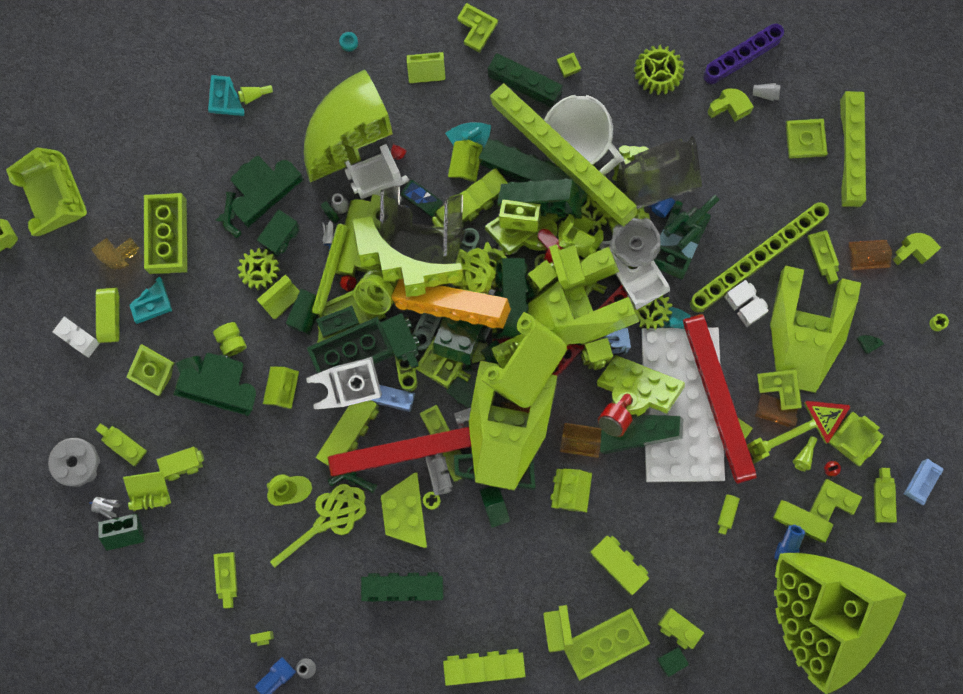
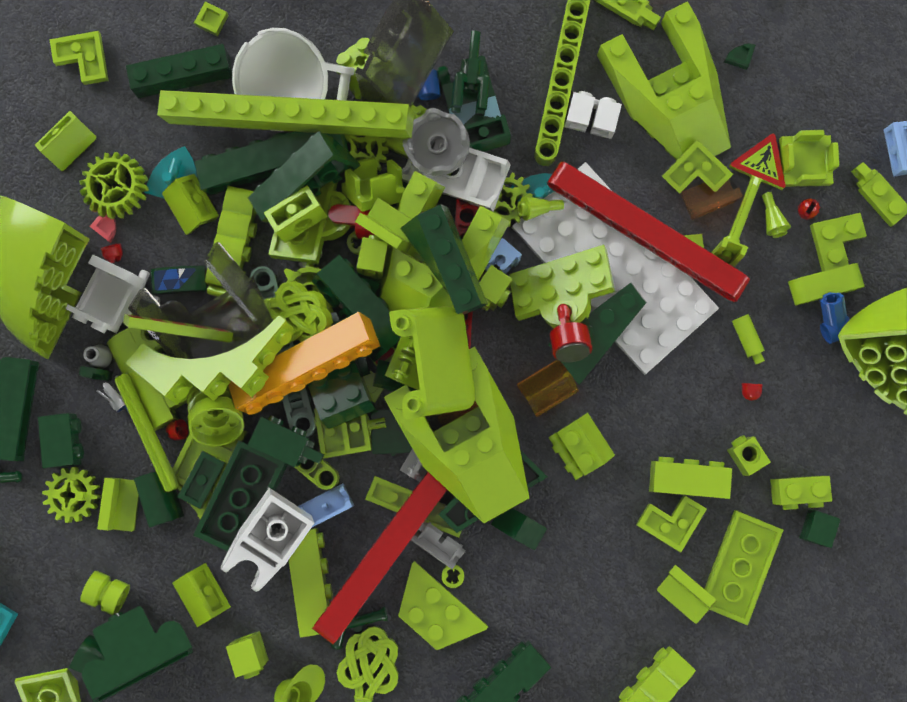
camera: 50 degrees left, 5 degrees up
none -> lime gear [79,152,149,219]
none -> coral tile [90,214,116,243]
none -> lime tile [123,314,233,343]
none -> lime brick [226,631,269,679]
none -> dark green wedge [400,204,488,315]
none -> lime cone [517,196,564,221]
none -> lime plate [636,495,707,553]
none -> lime brick [727,435,771,476]
none -> red hinge [742,383,763,401]

